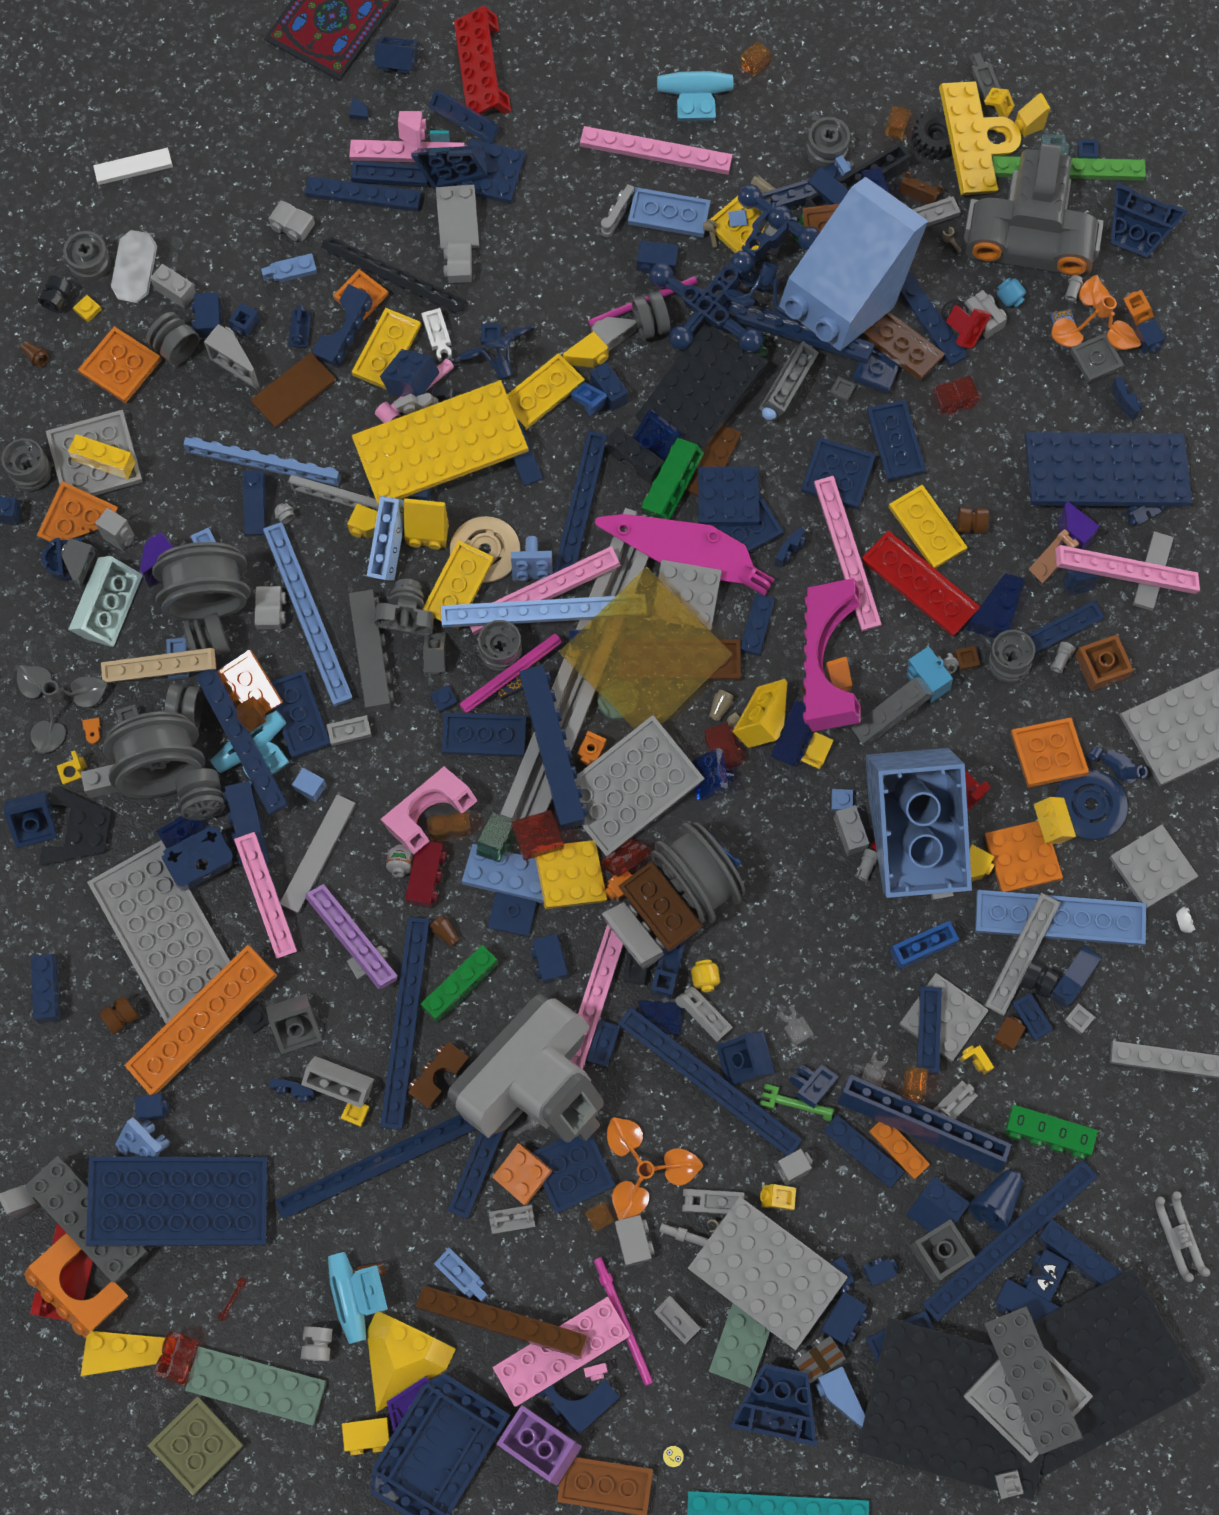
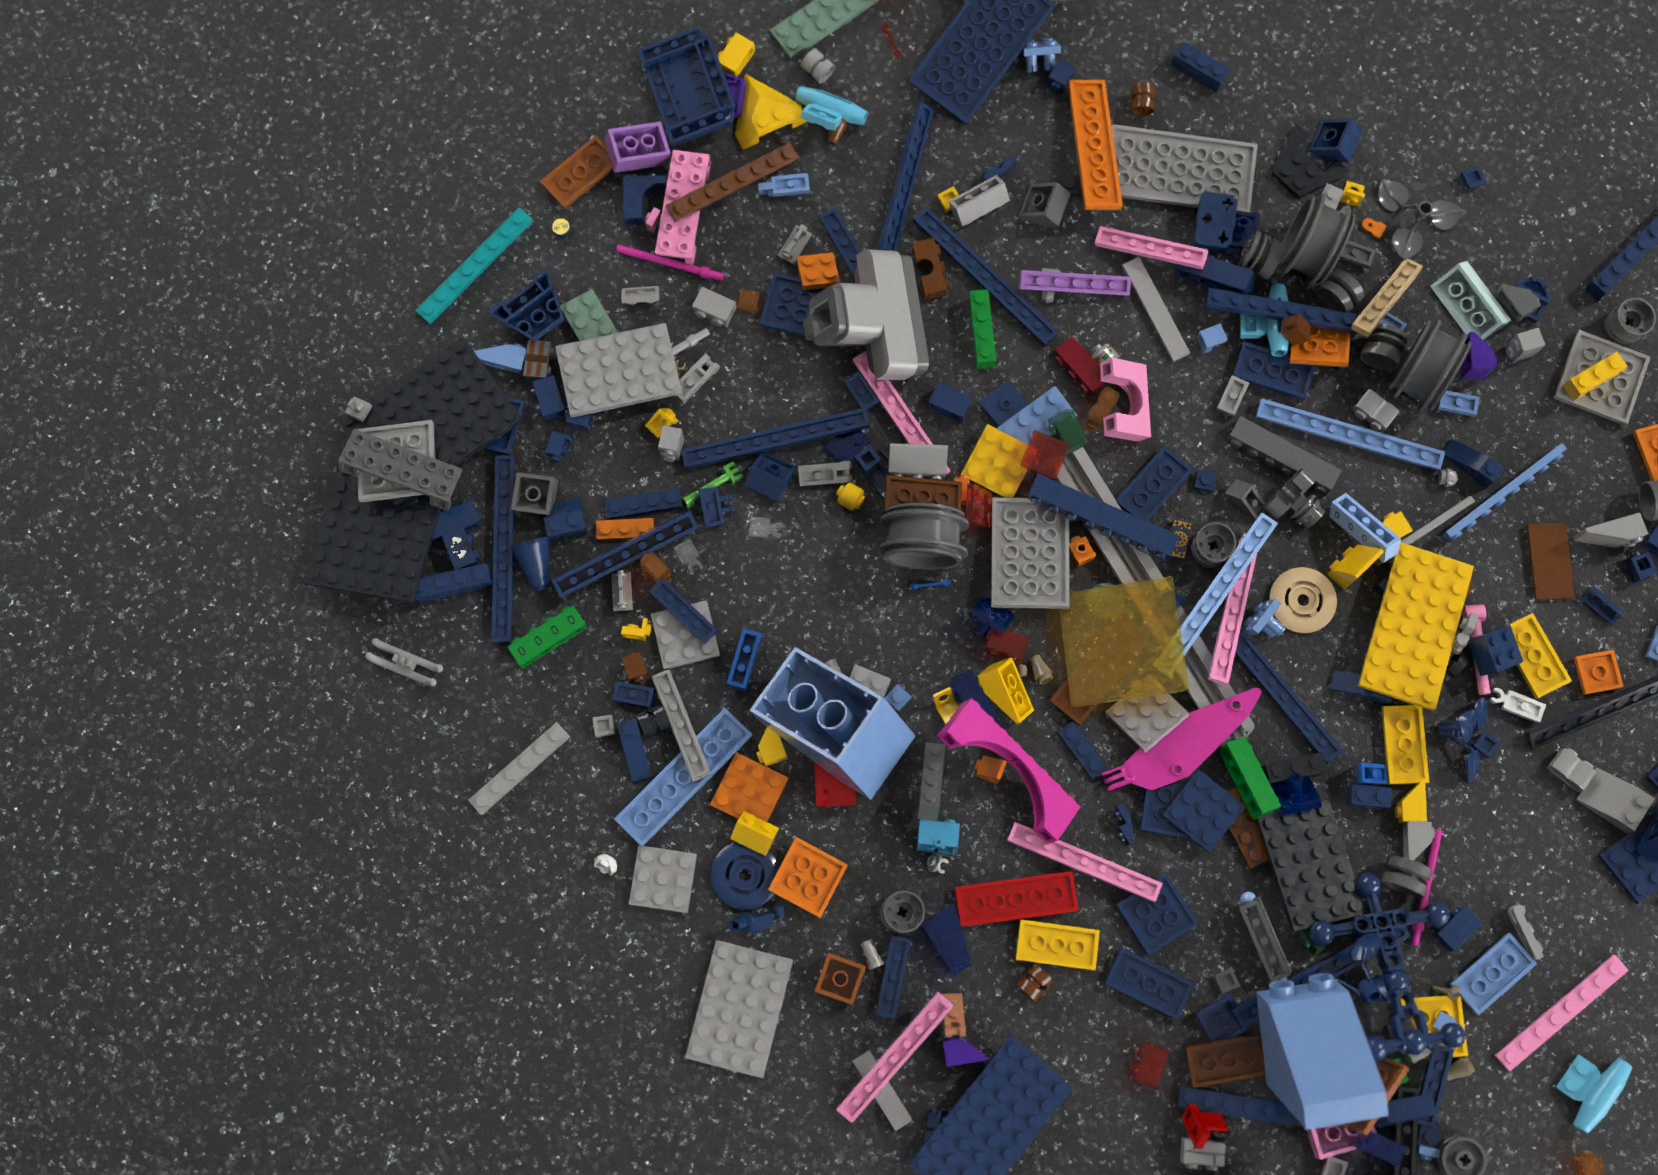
camera: 130 degrees right, 5 degrees up
orange plate [37,481,118,541] -> none
dark blue arch [312,284,372,368] -> none
yellow plate [422,540,495,630] -> none
reddish brown cone [430,915,460,947] -> none
dark pink axle [460,634,561,713] -> none
orange plant [607,1117,703,1220] -> none
reddish brown plate [954,646,980,671] -> none

